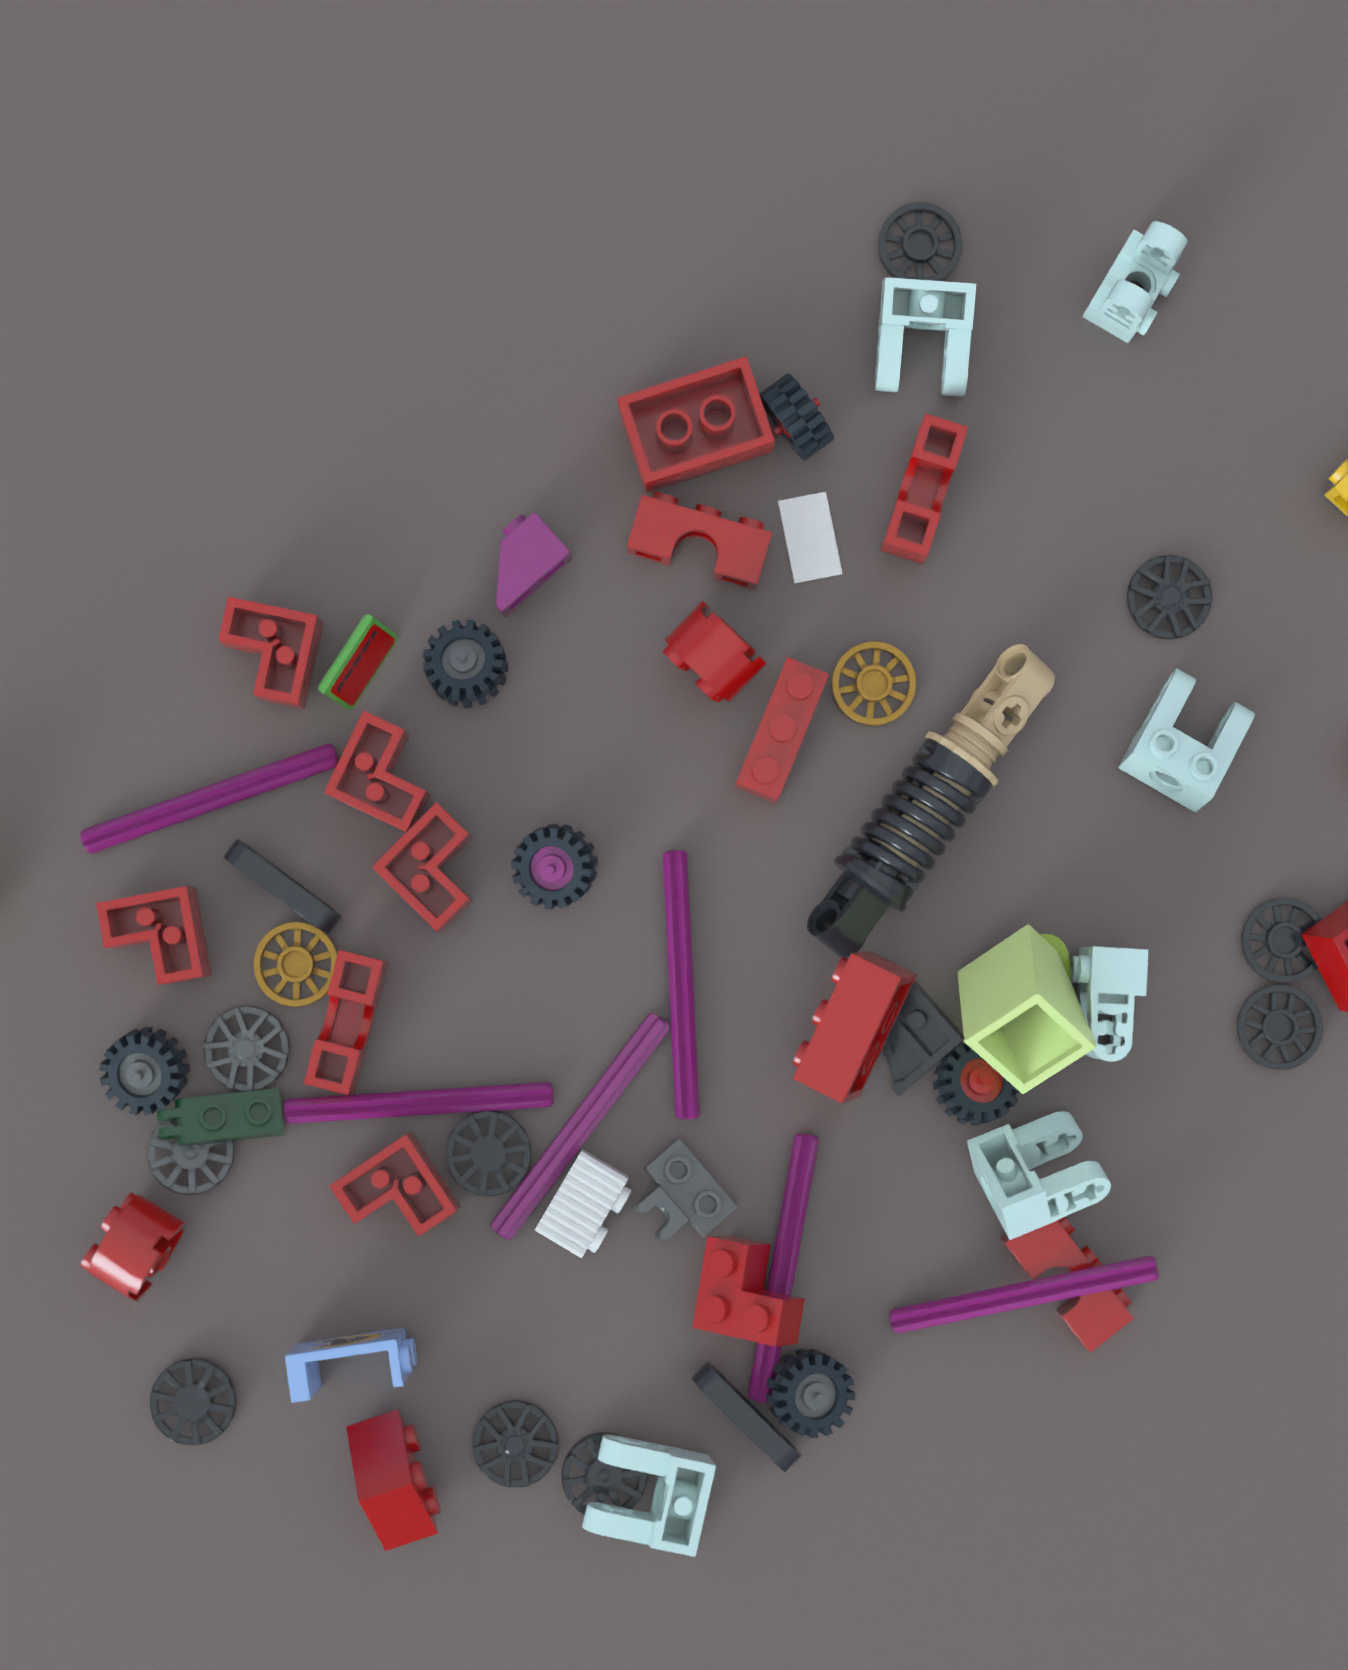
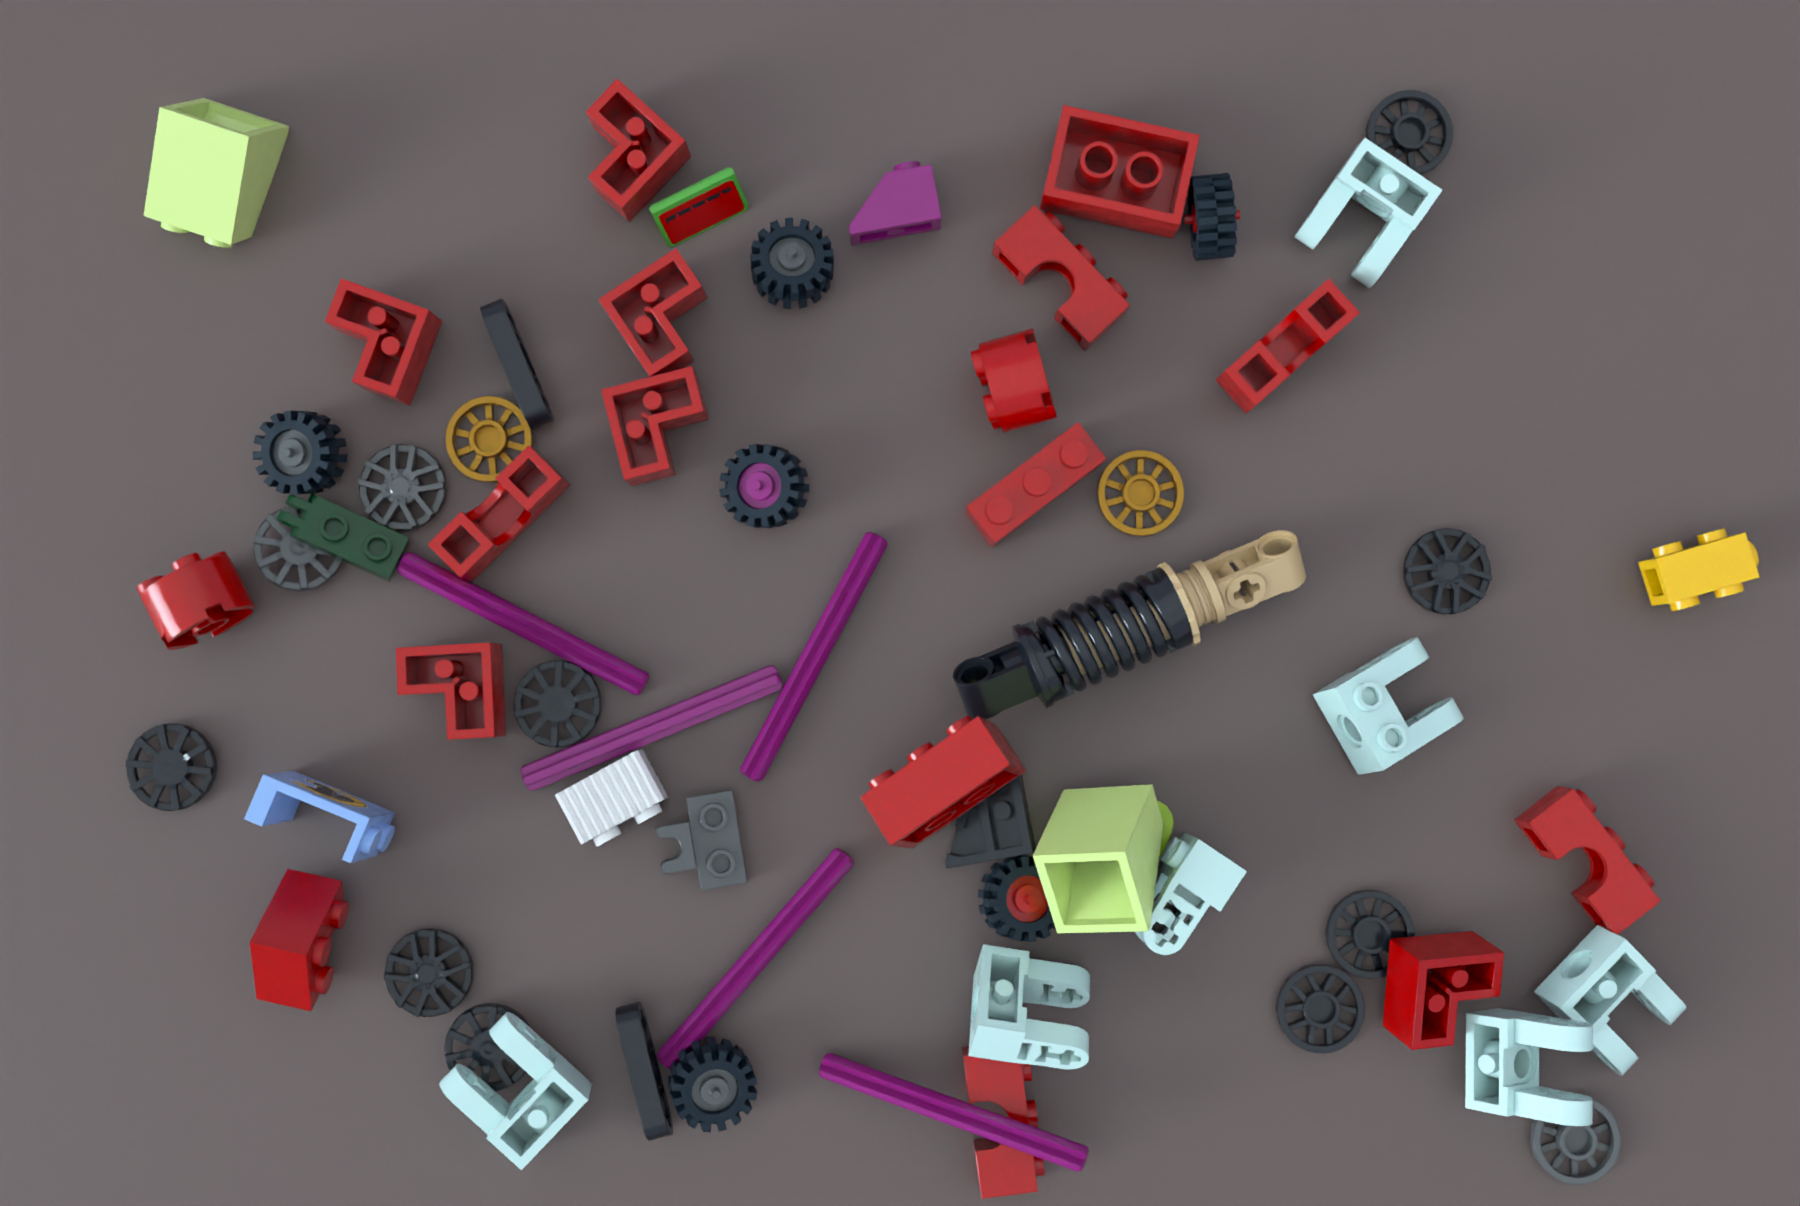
camera: 30 degrees right, 0 degrees up
magenta axle [80,743,339,853] -> none
red brick [692,1236,805,1347] -> none
white sticker [778,492,842,584] -> none
light aqua brick [1082,221,1188,343] -> none

